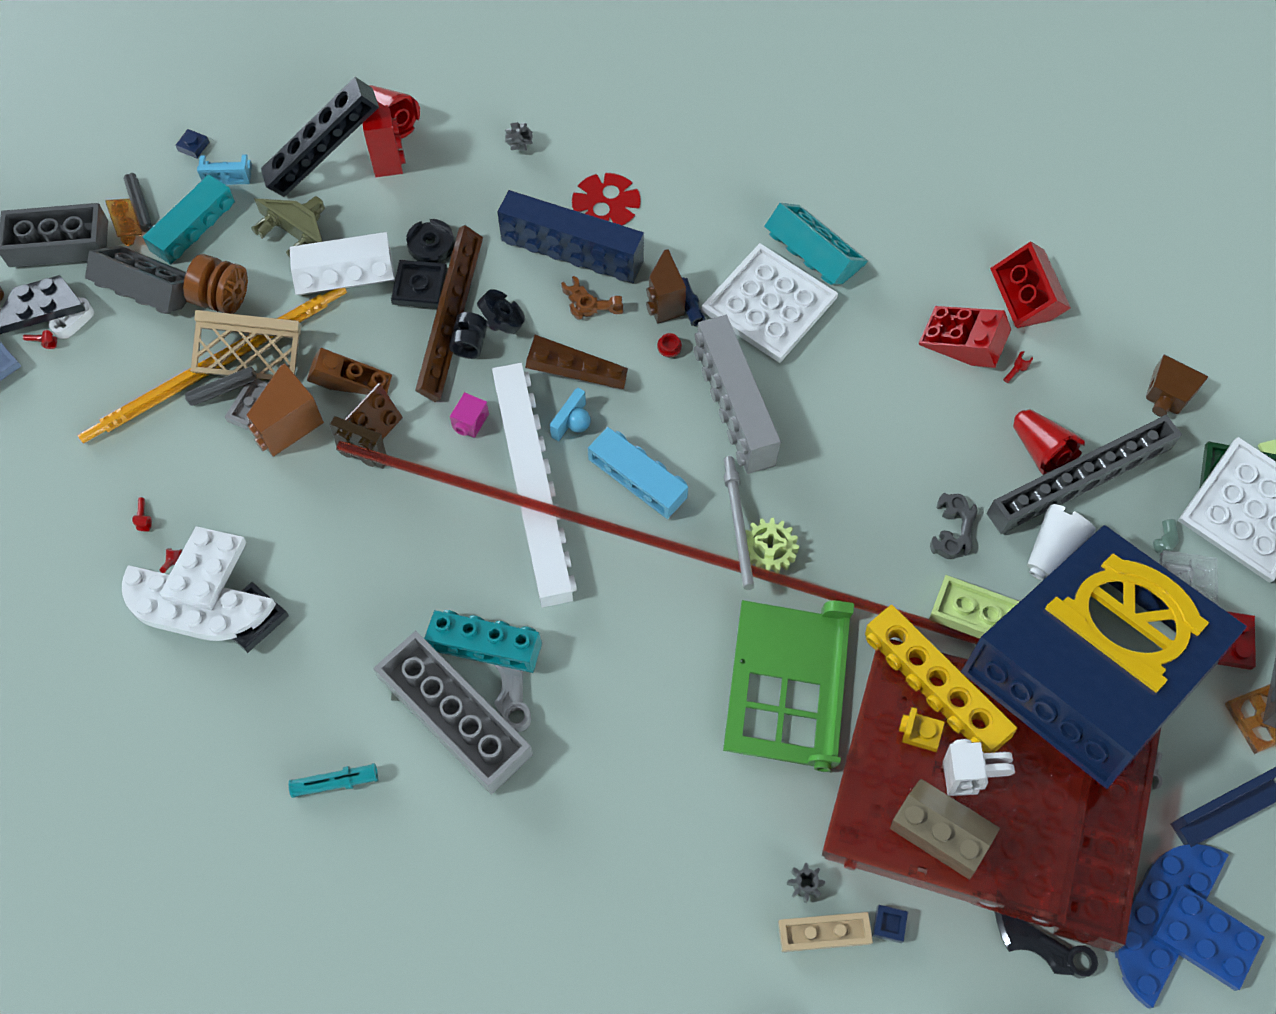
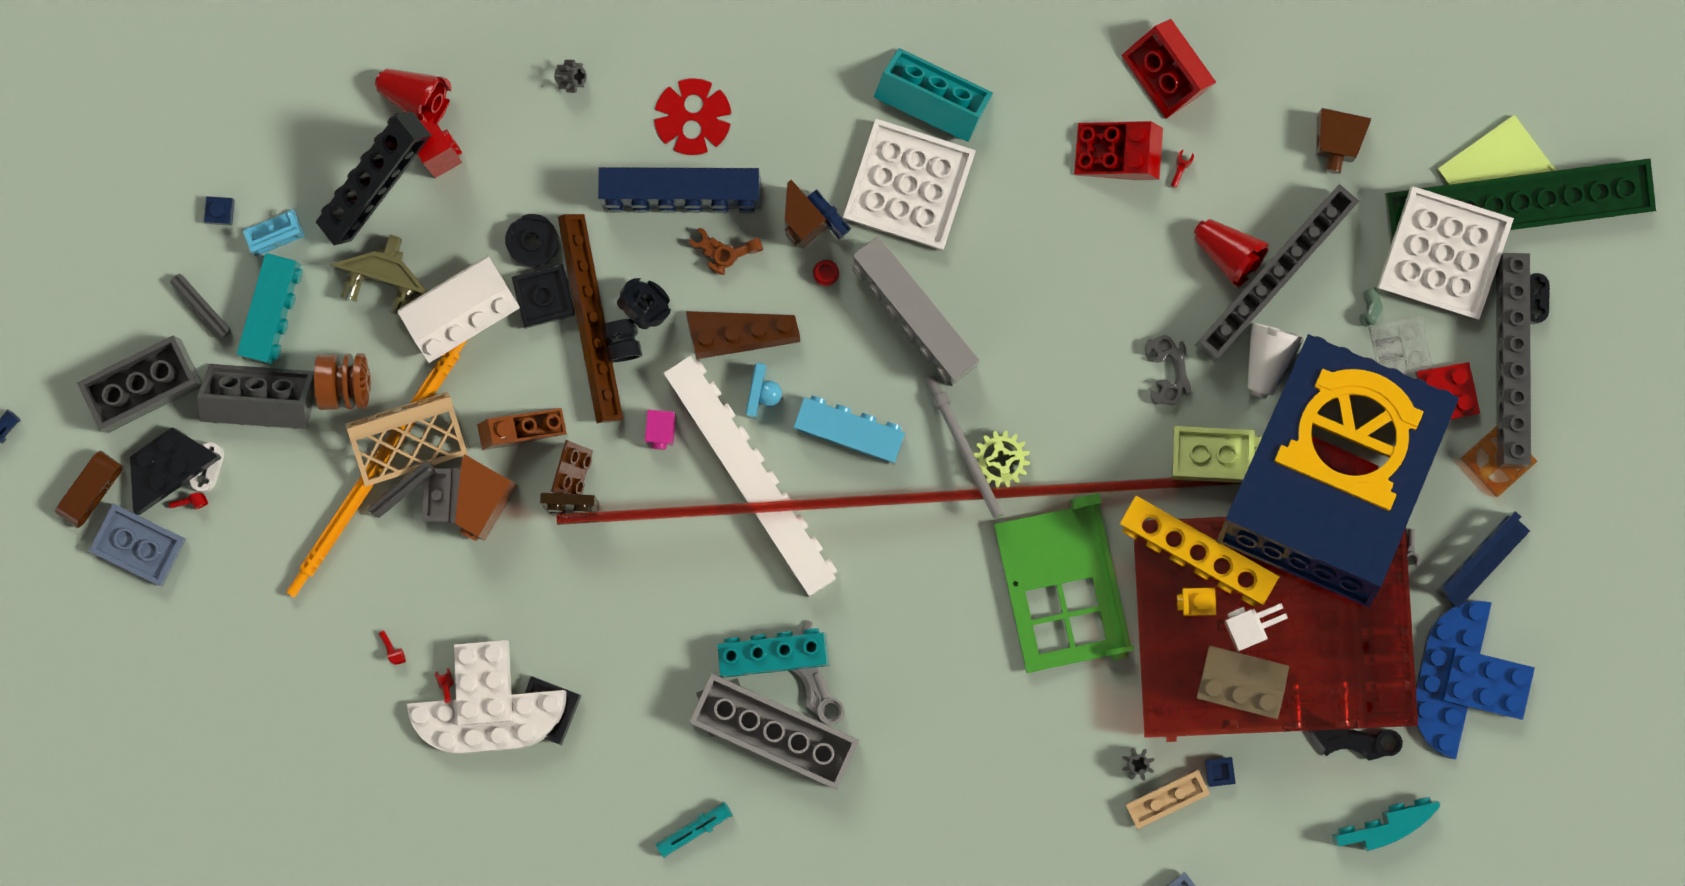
camera: 15 degrees left, 20 degrees up
clear orange hinge [105,198,142,246] -> none

